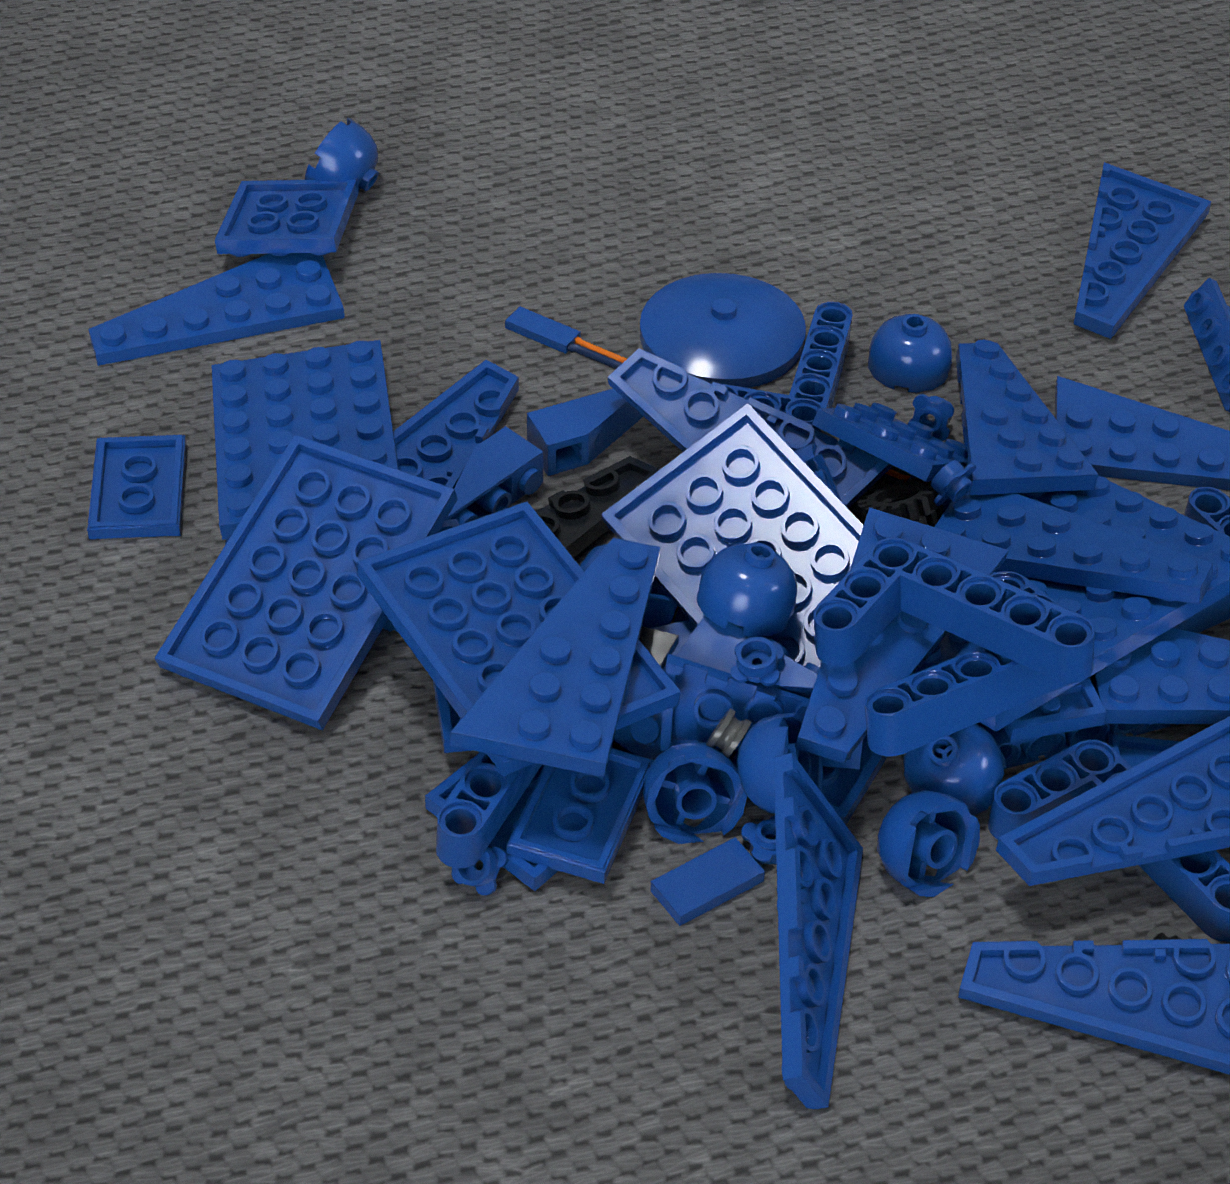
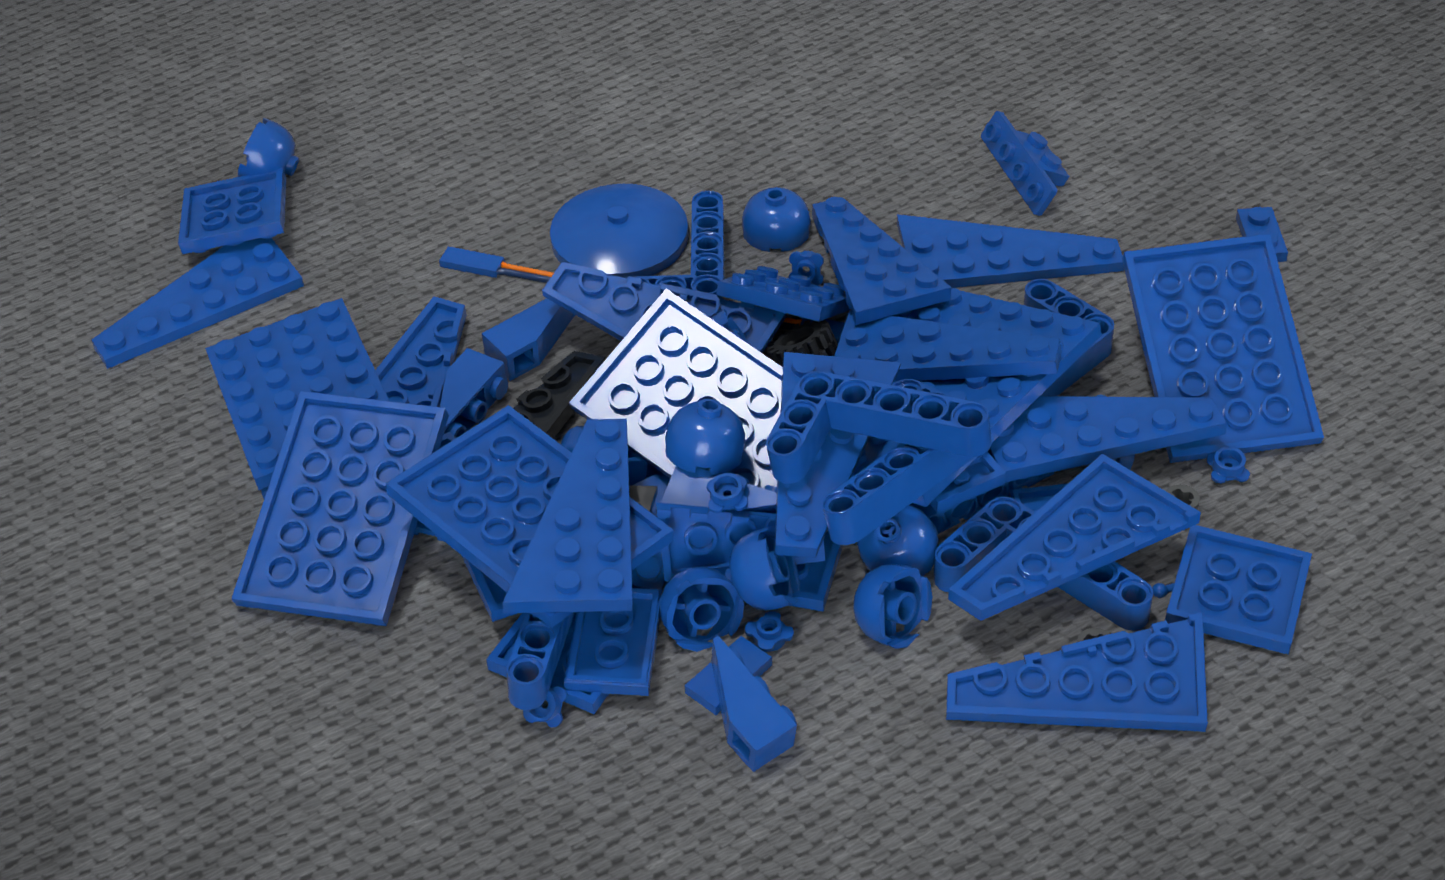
camera: 10 degrees left, 0 degrees up
blue tile [87,435,187,539] -> none
dark grey bush [706,708,752,758] -> none
blue wing [773,753,863,1109] -> none
blue plate [930,460,976,506] -> none
blue wing [1073,162,1211,339] -> none
none -> blue slope [711,636,797,772]

